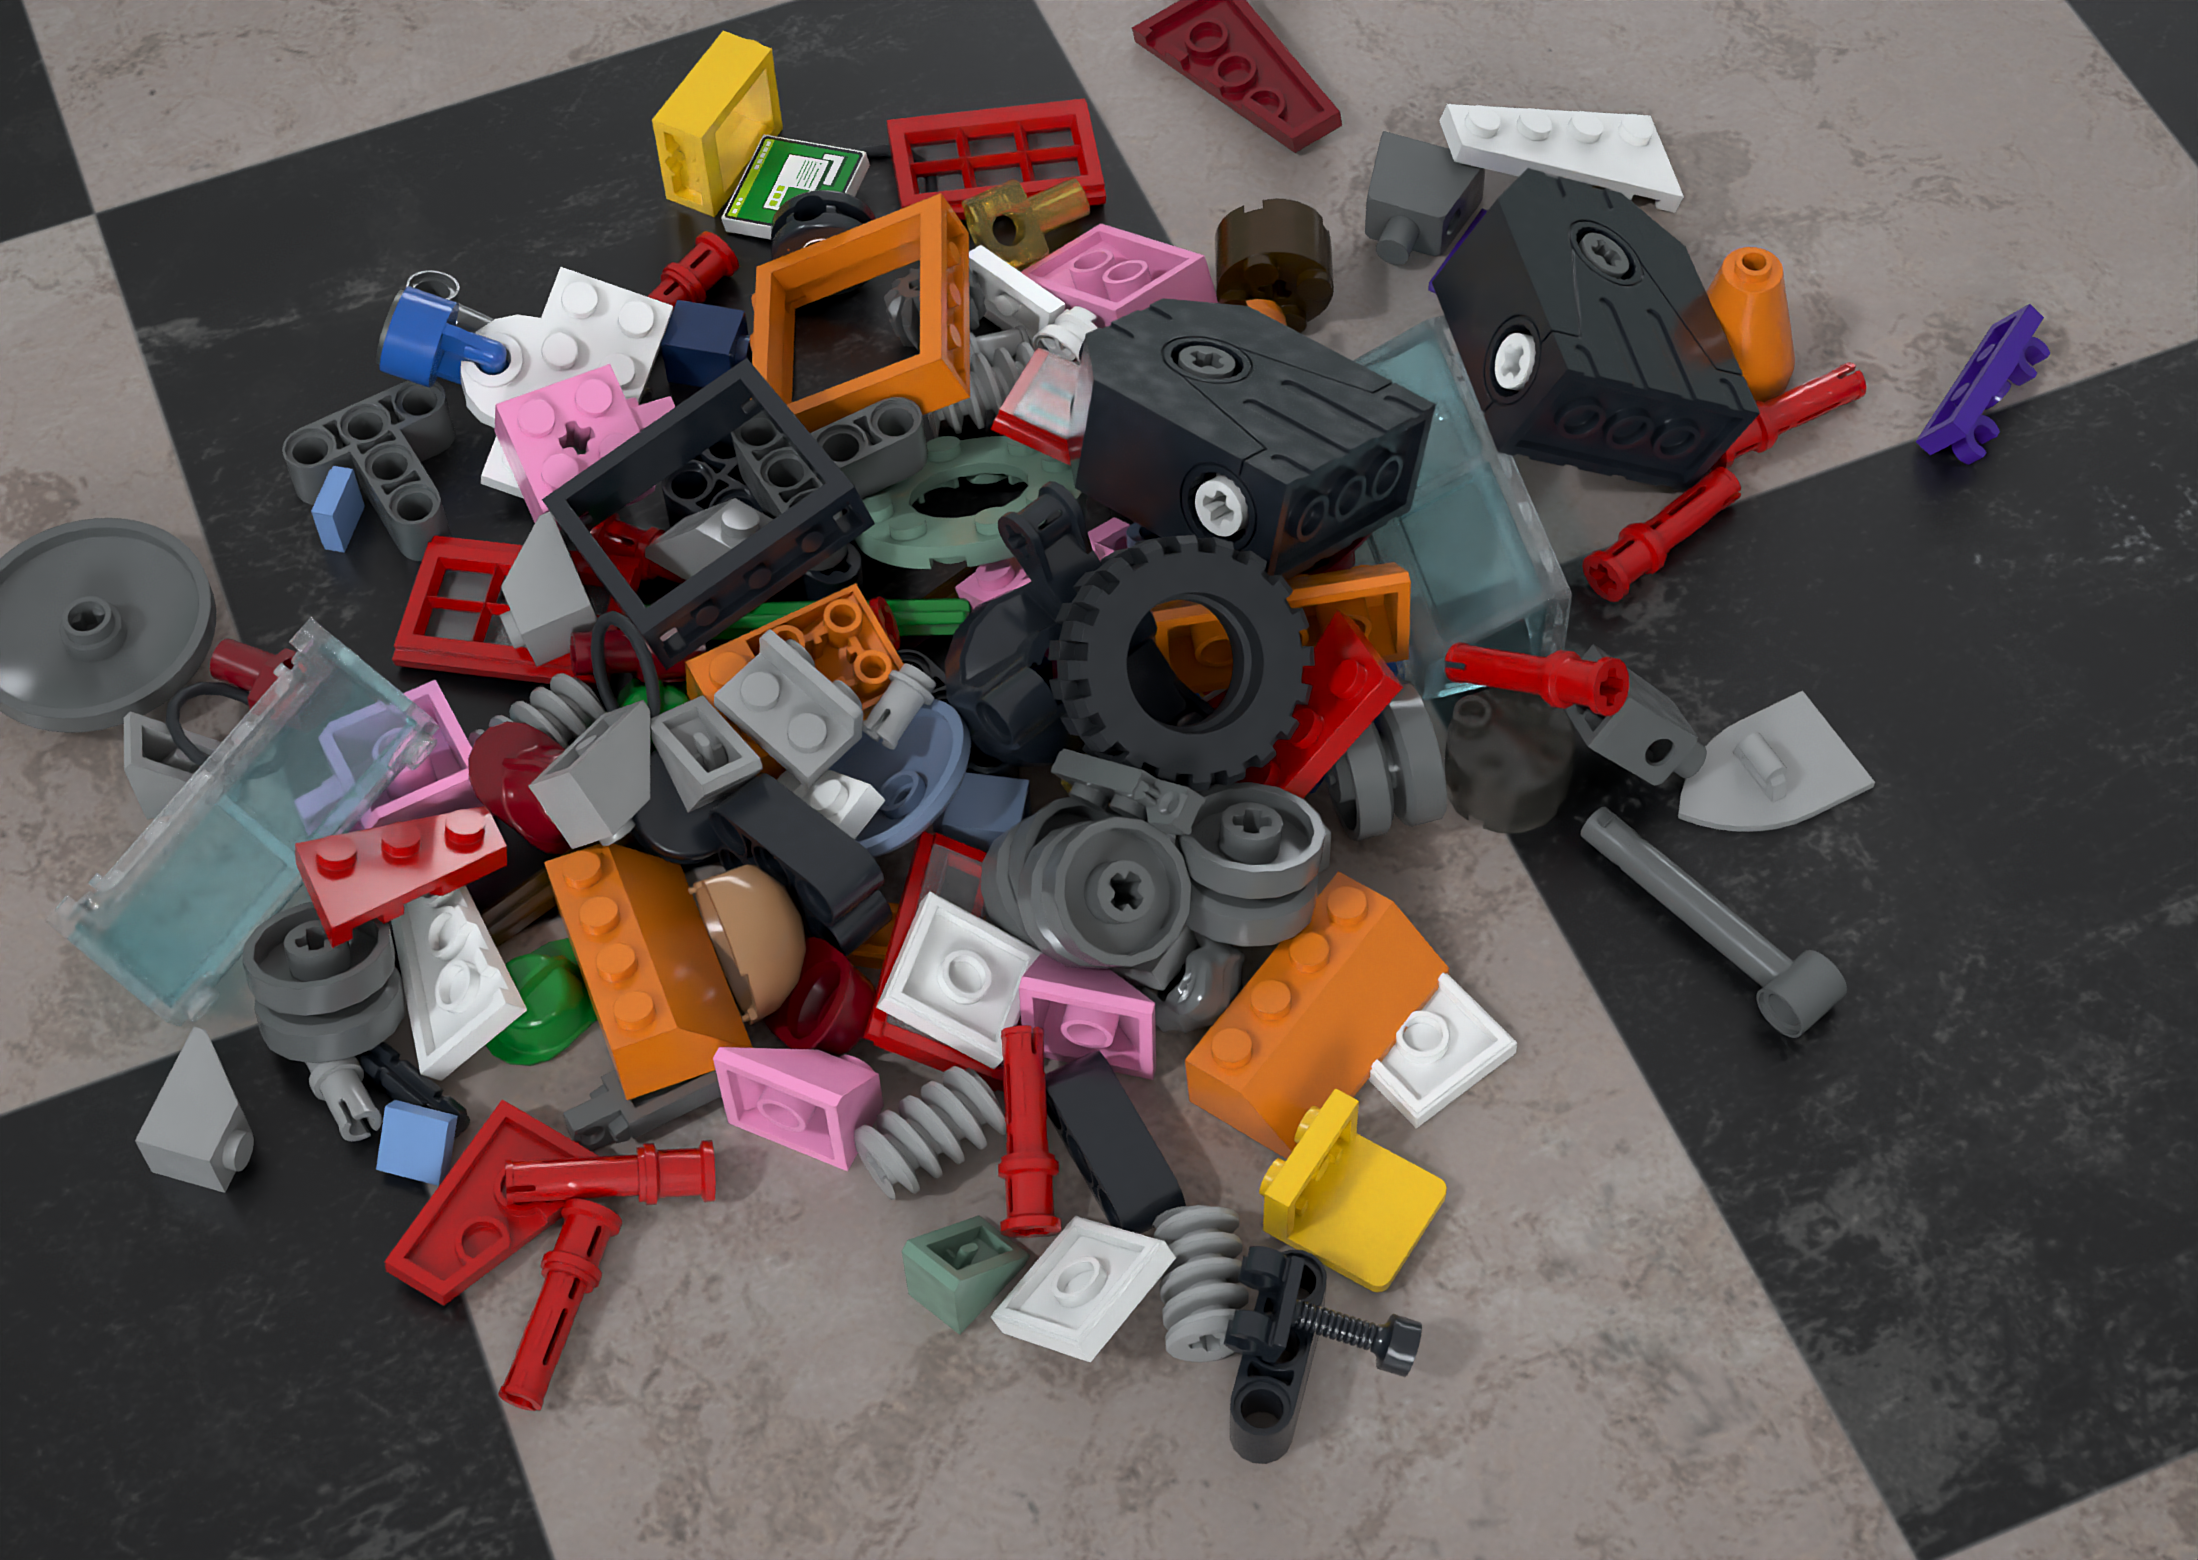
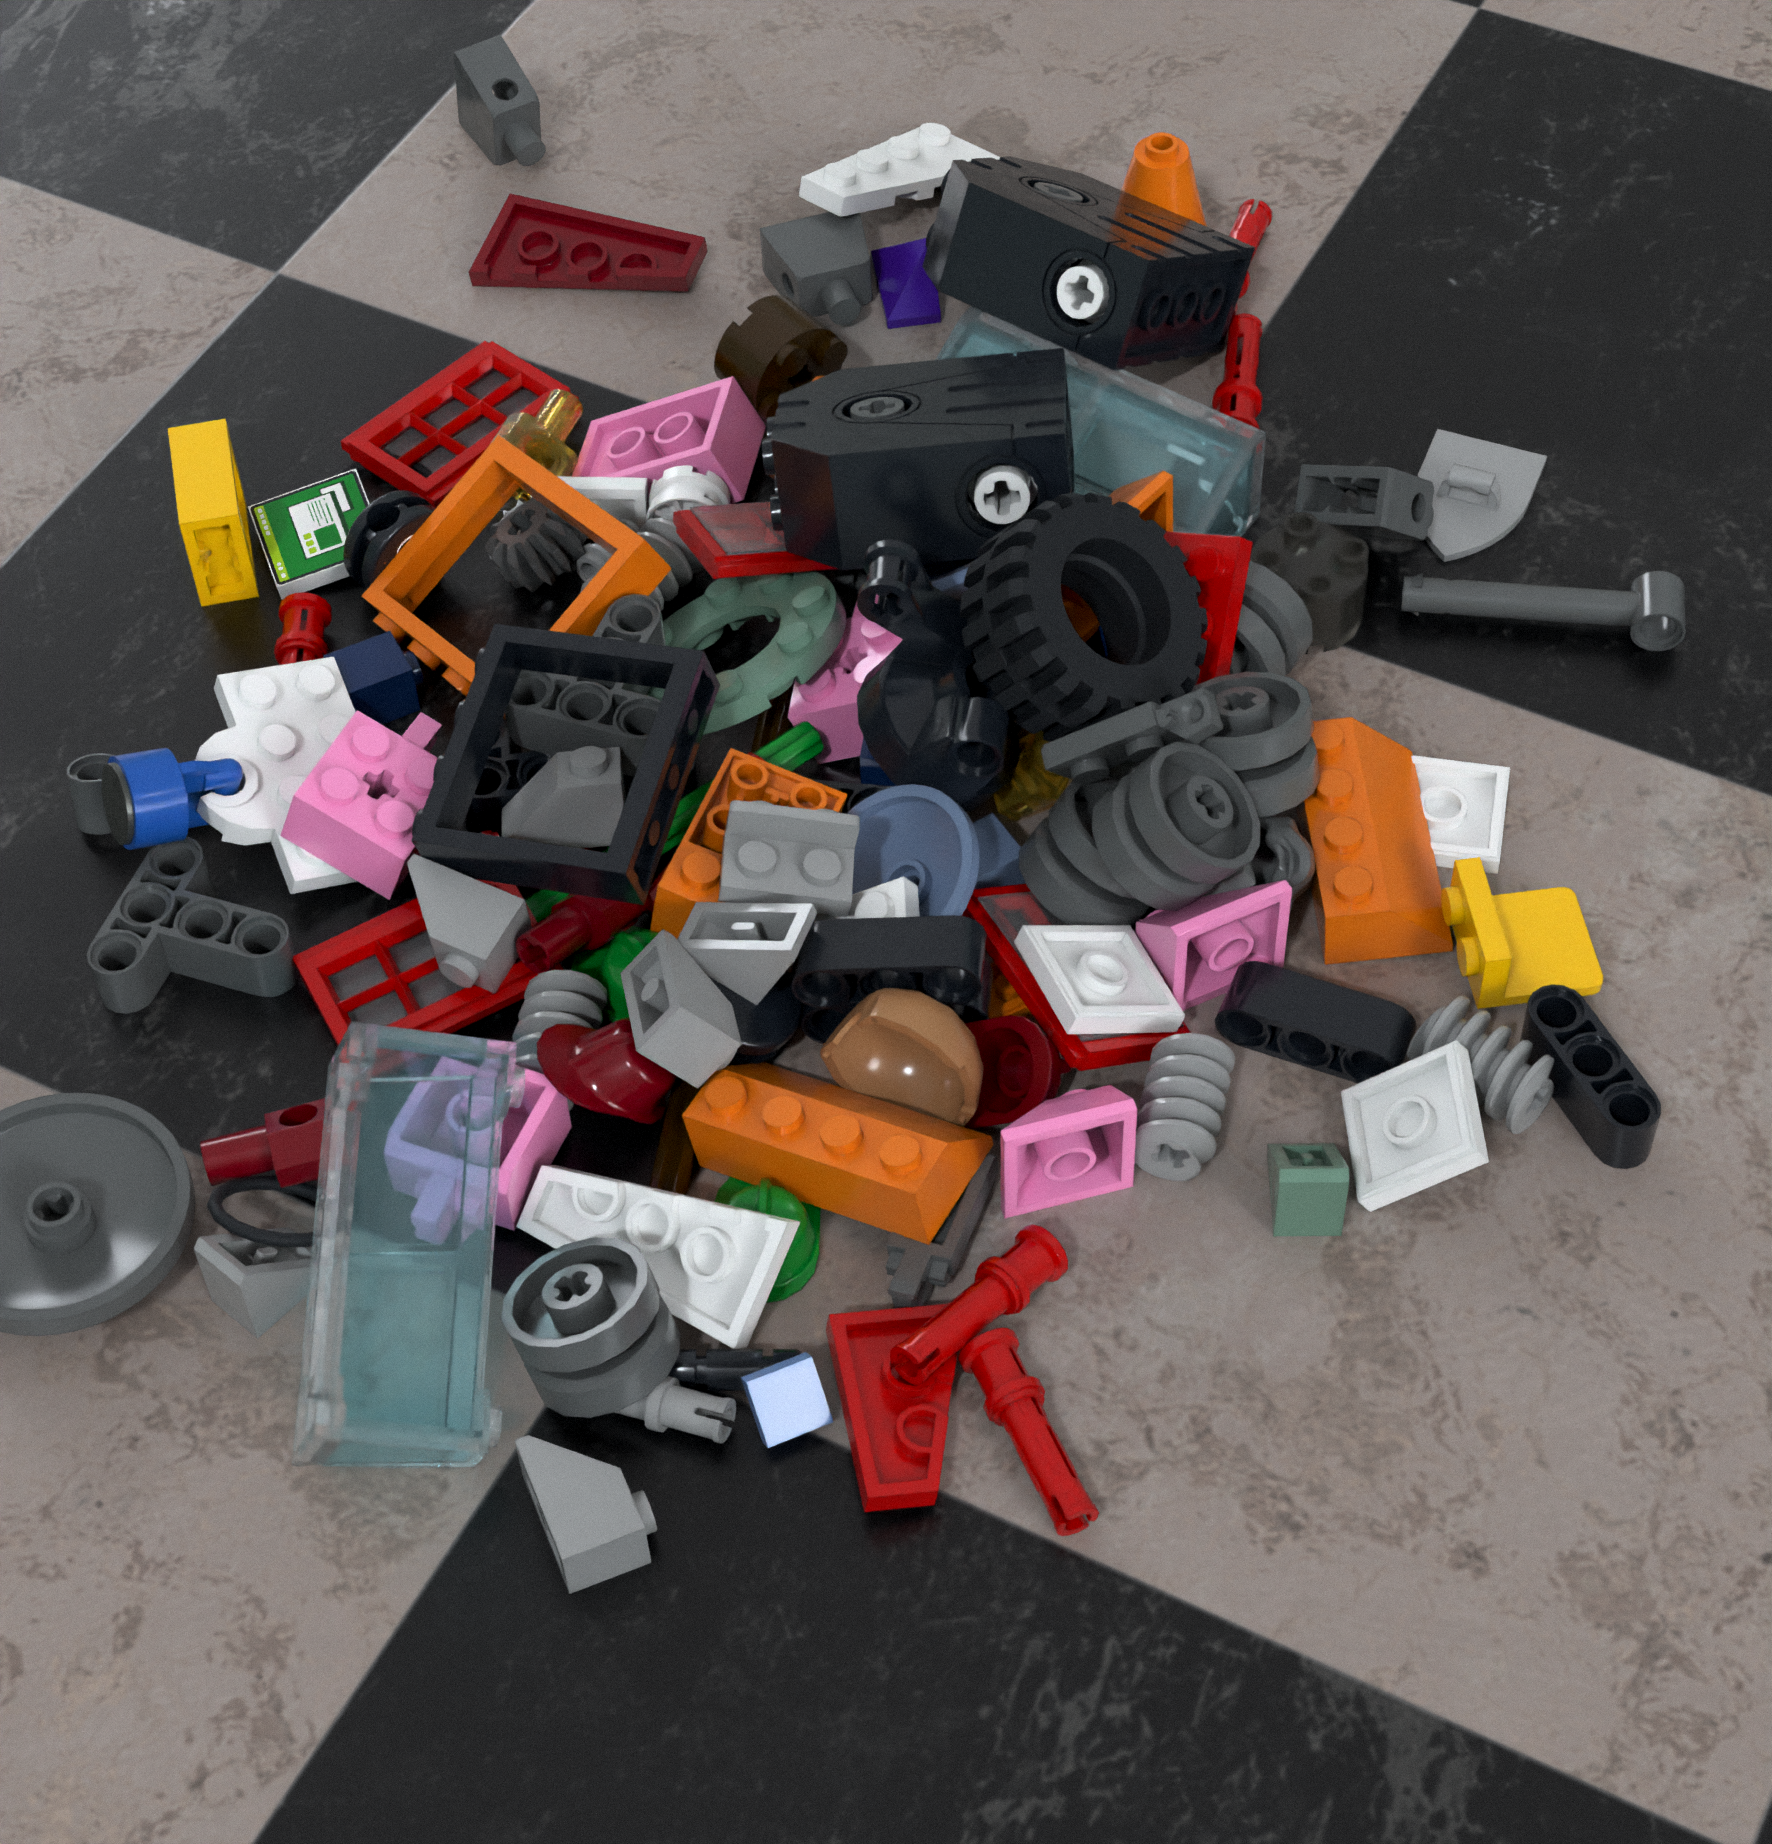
camera: 40 degrees left, 5 degrees down
wing [295,806,507,948] -> none
medium blue tile [311,466,365,553] -> none
black piece [590,611,661,719] -> none
light grey pin [862,663,936,750] -> none
red pin [998,1025,1062,1238] -> none
black bar [1224,1246,1422,1377] -> none
red pin [1444,642,1630,716] -> none
dark purple plate [1915,304,2050,465] -> none

